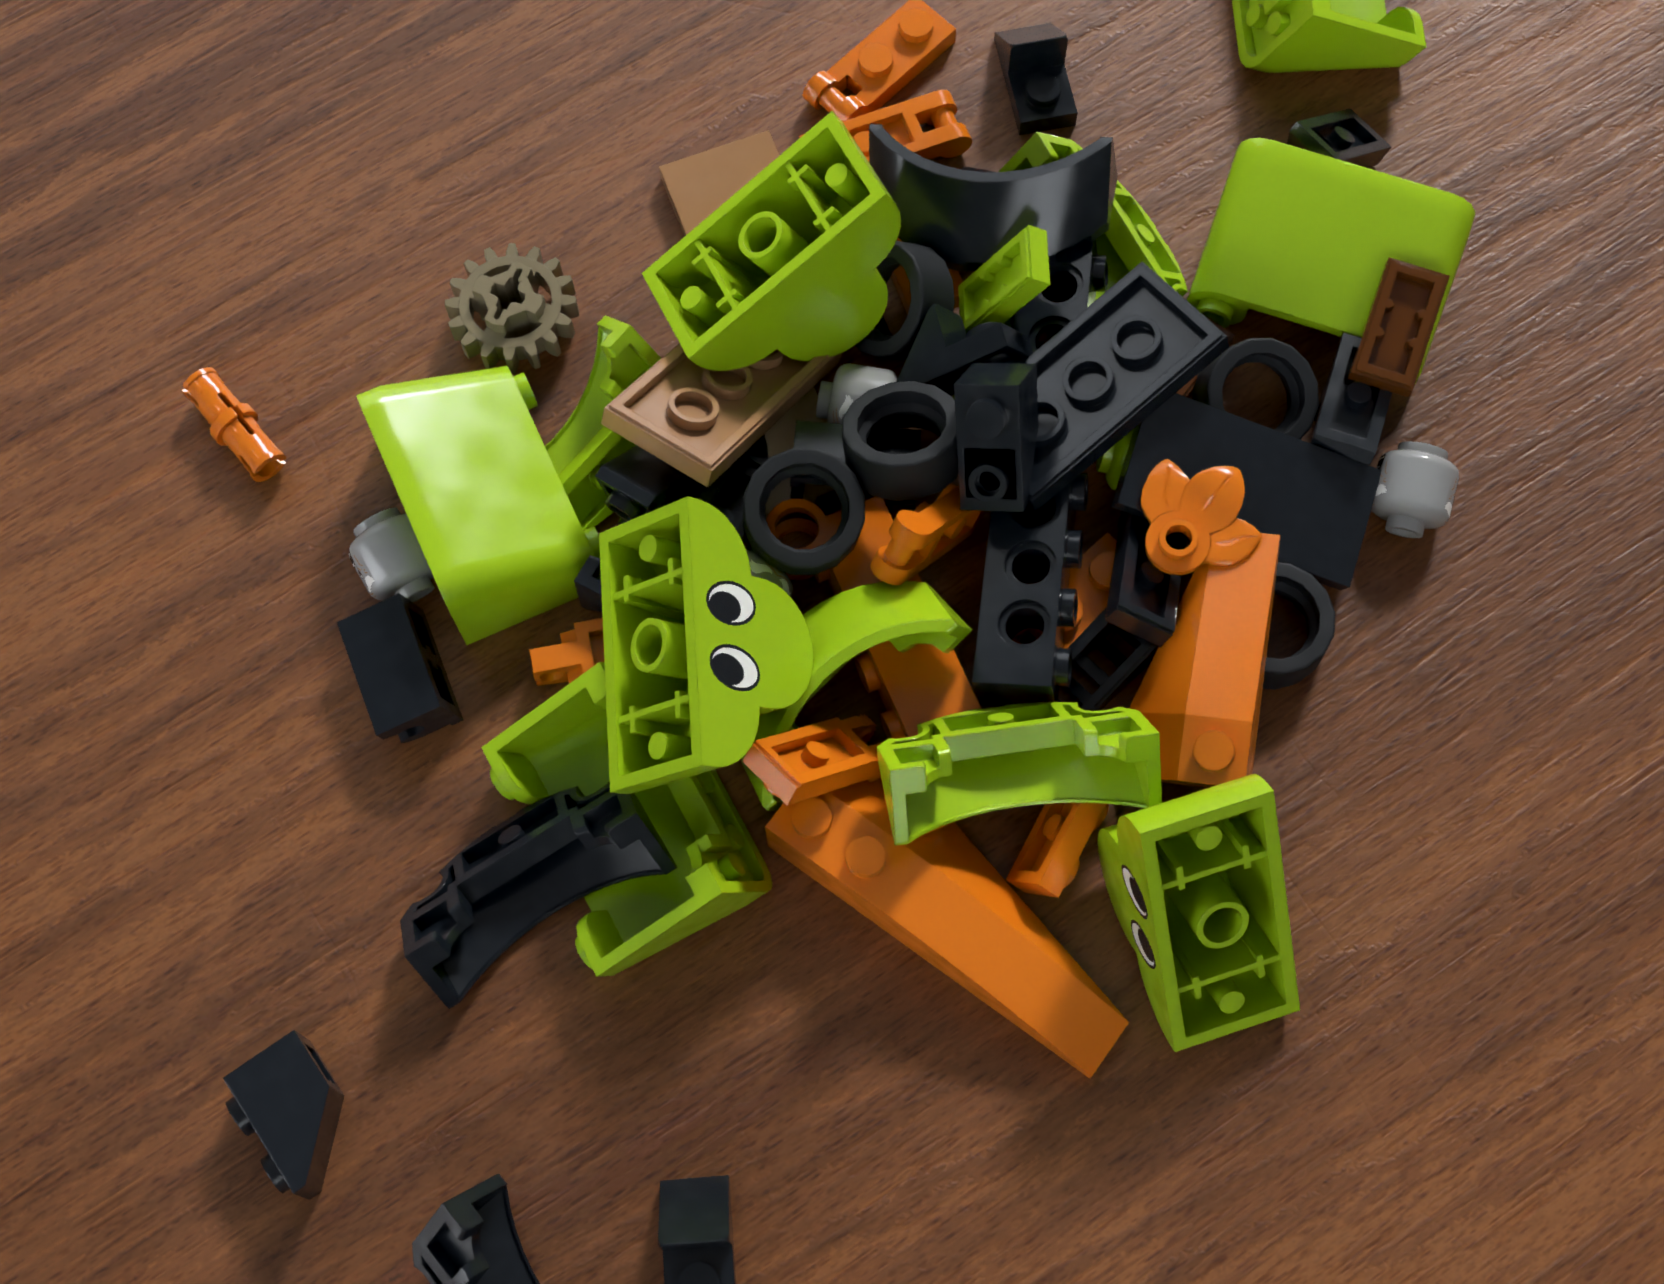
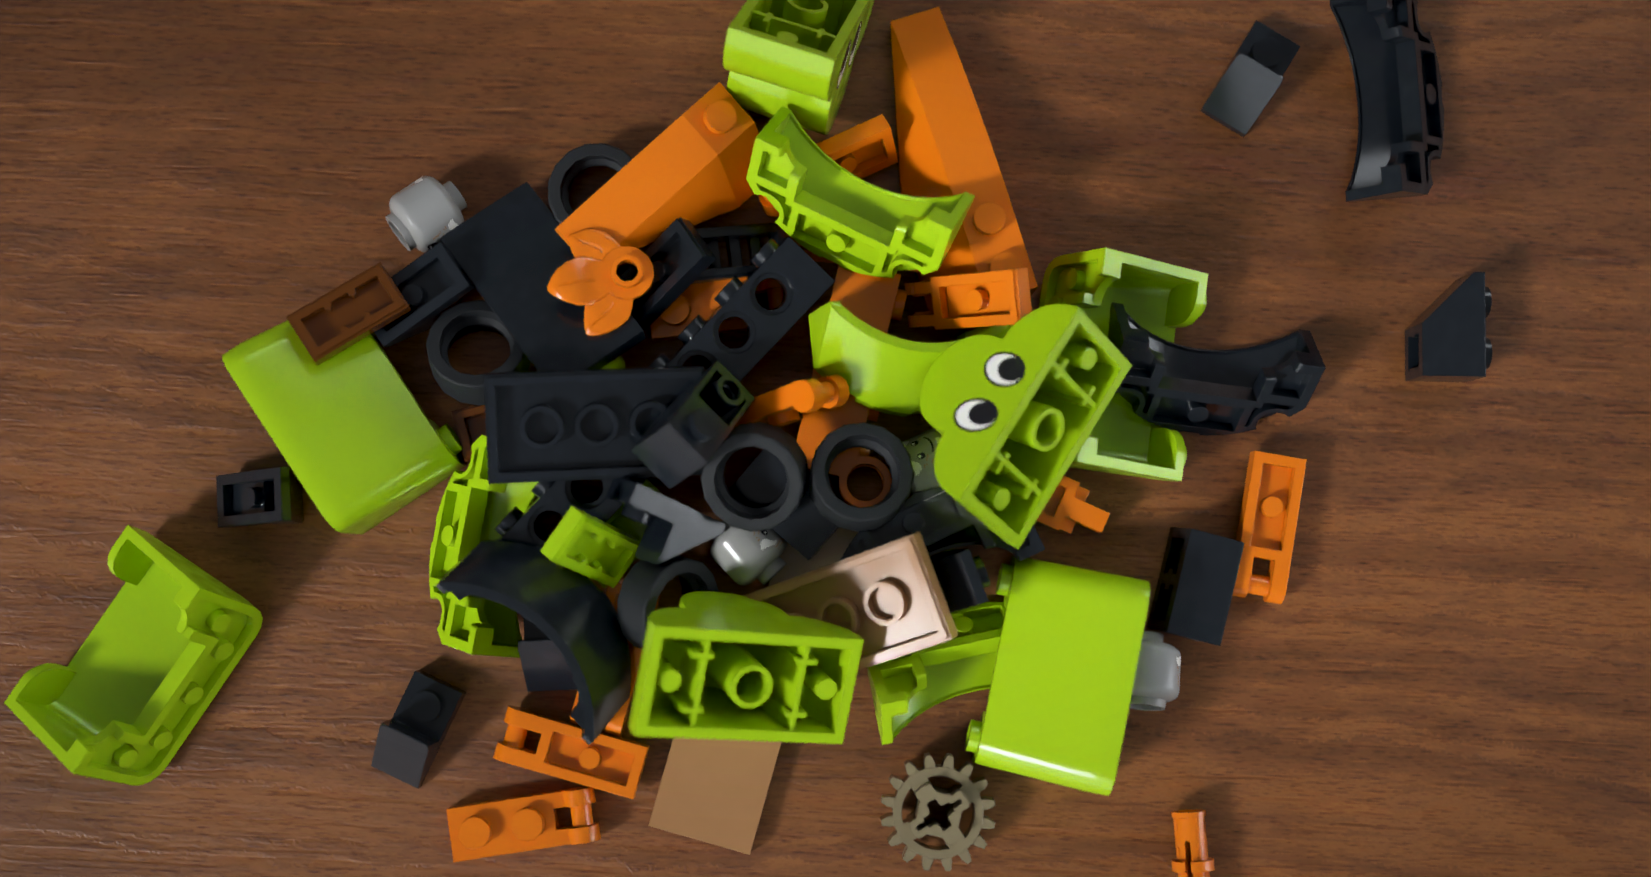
camera: 145 degrees left, 15 degrees up
none -> orange plate [1232,451,1307,605]

